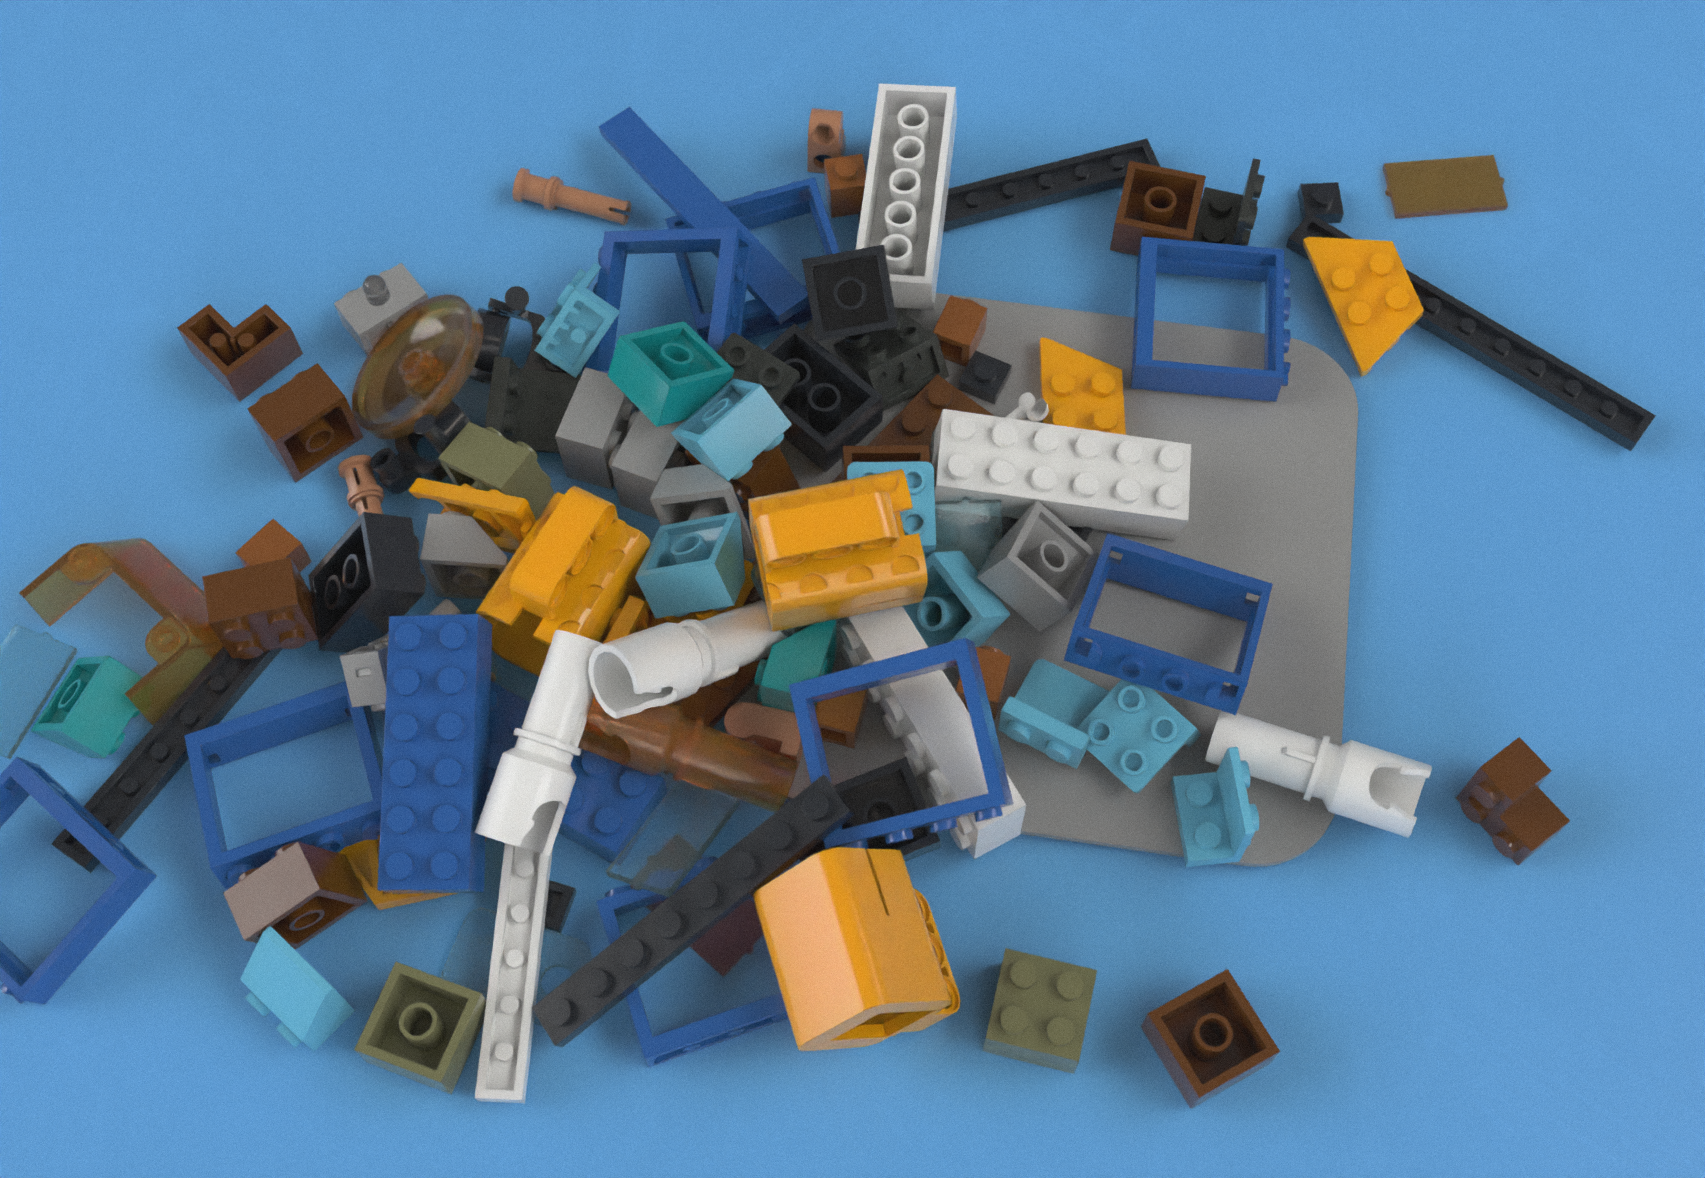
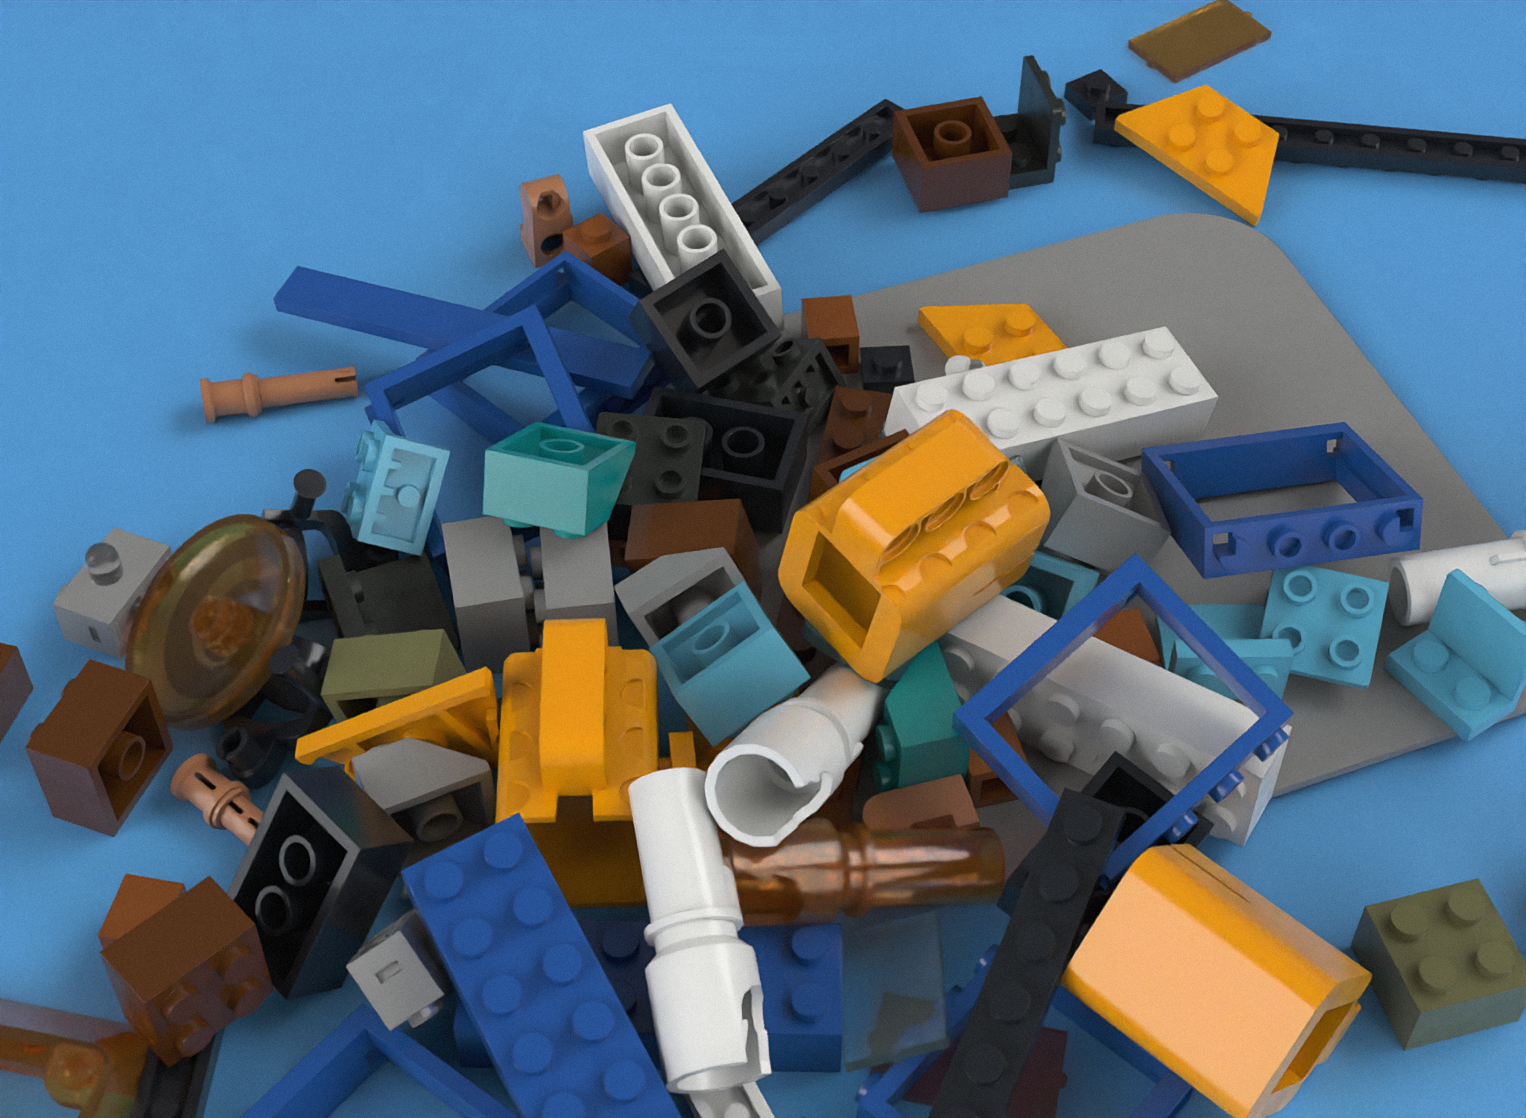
camera: 30 degrees left, 15 degrees down
medium azure slope [671,378,792,481] -> none
blue window [1131,237,1291,402] -> none

